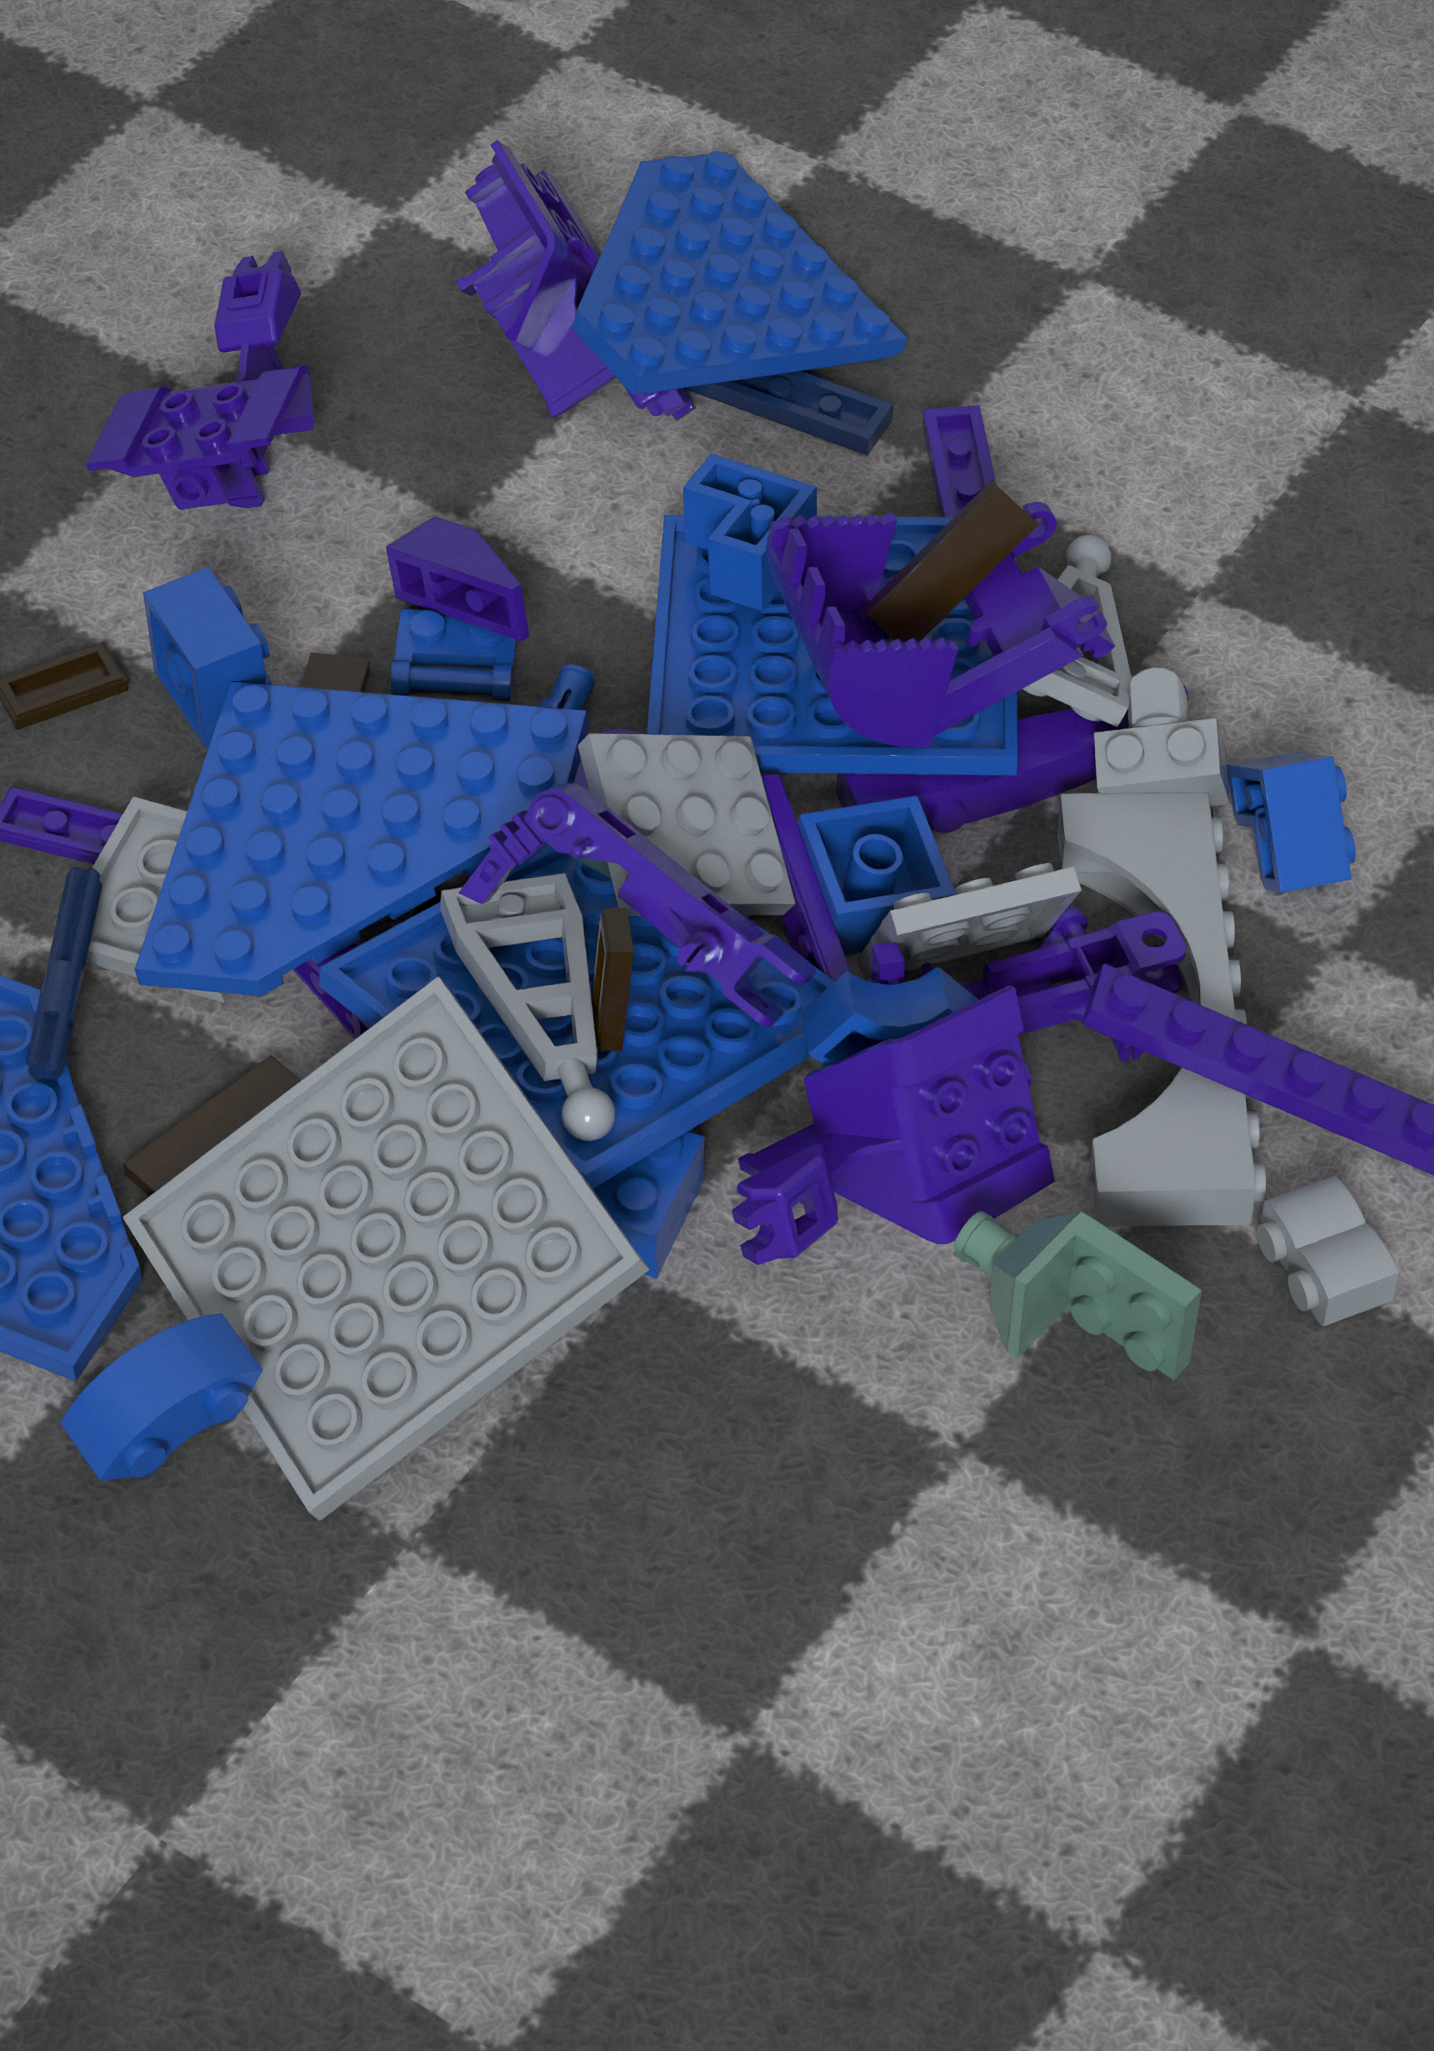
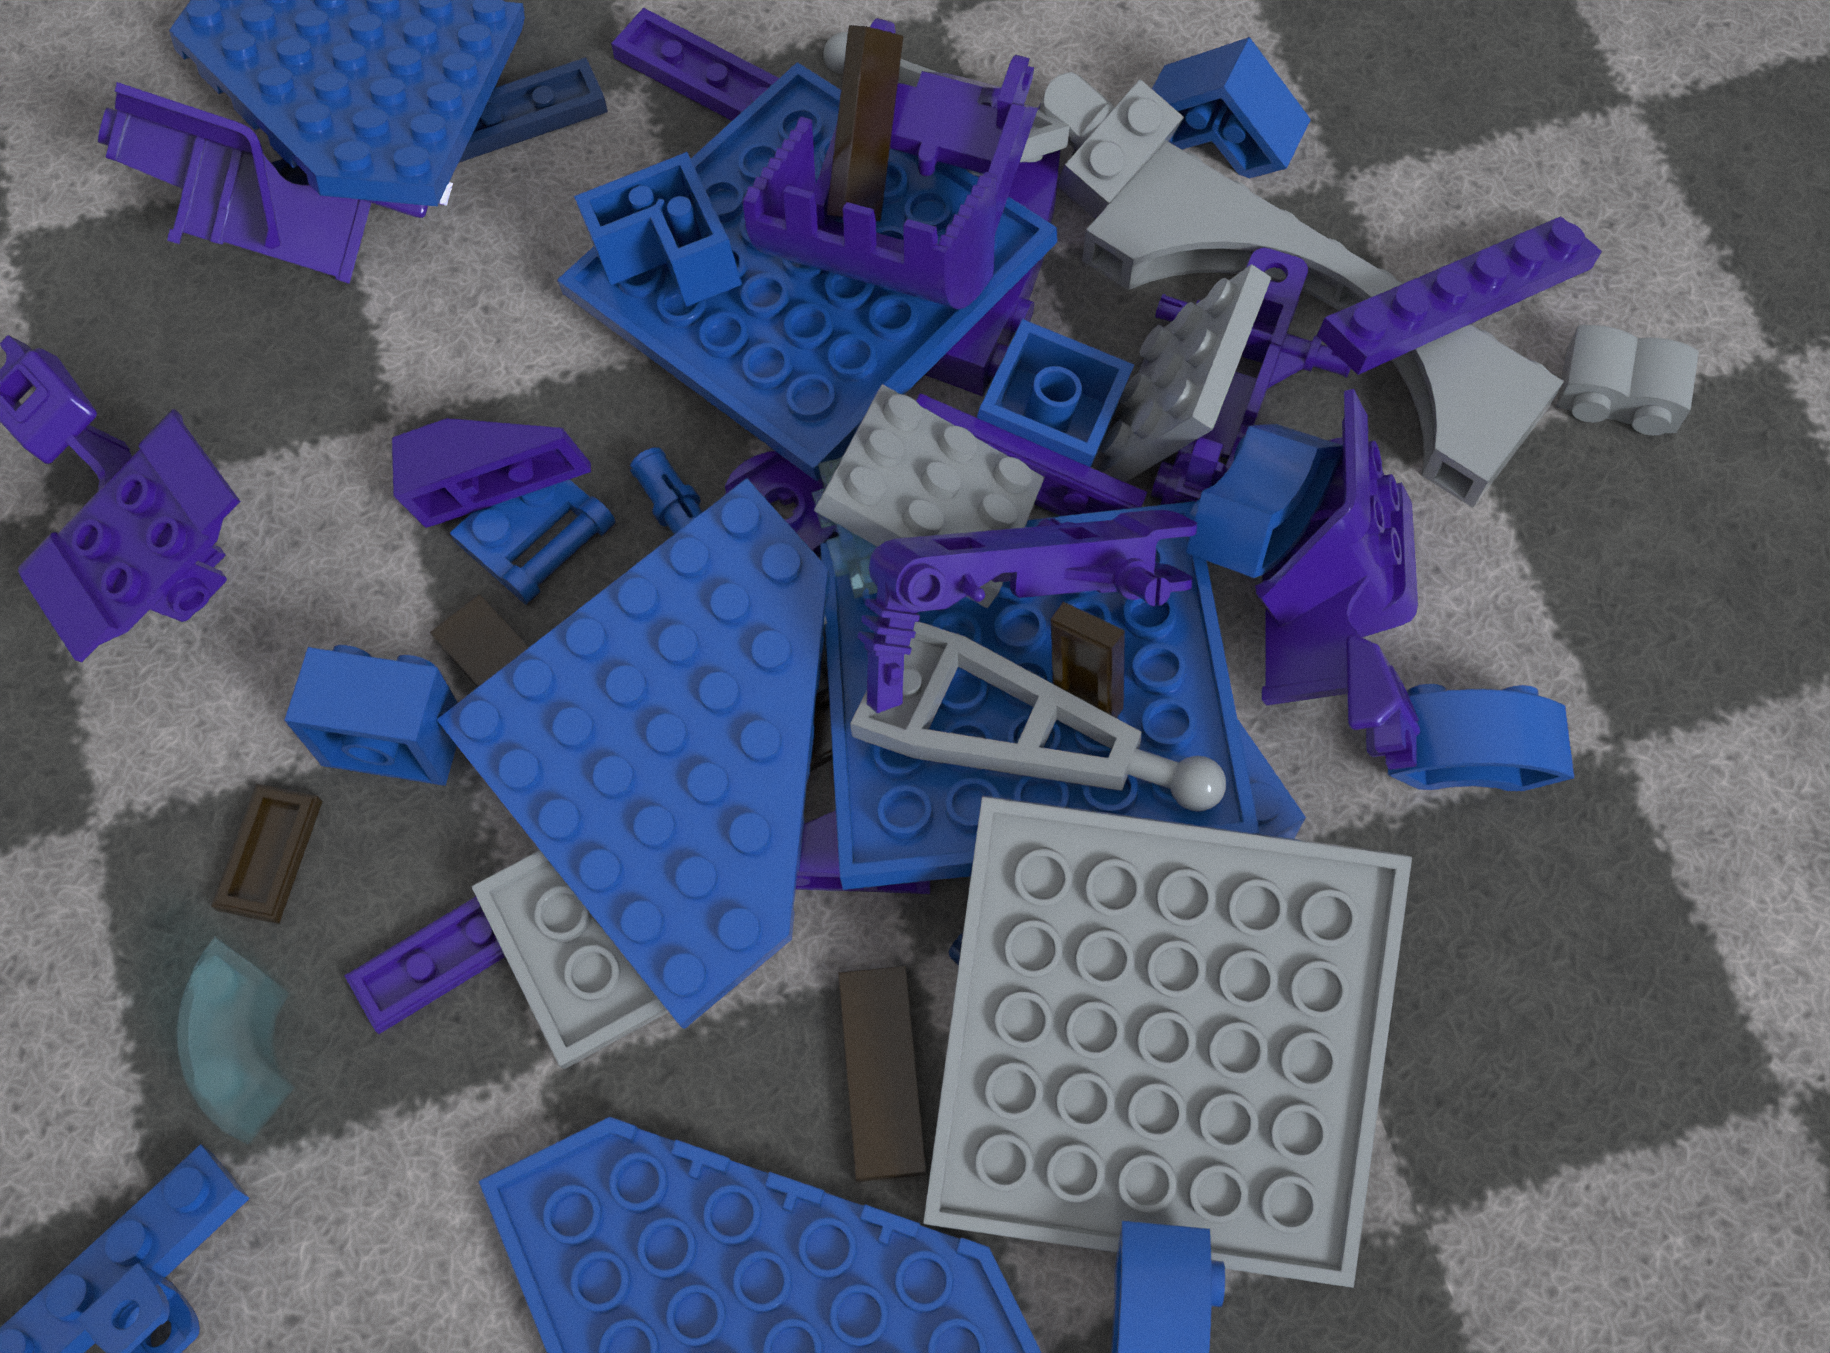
camera: 50 degrees left, 15 degrees up
dark blue axle [26,866,102,1081] -> none
sand green plate [953,1211,1202,1380] -> none
none -> blue brick [1388,684,1574,791]

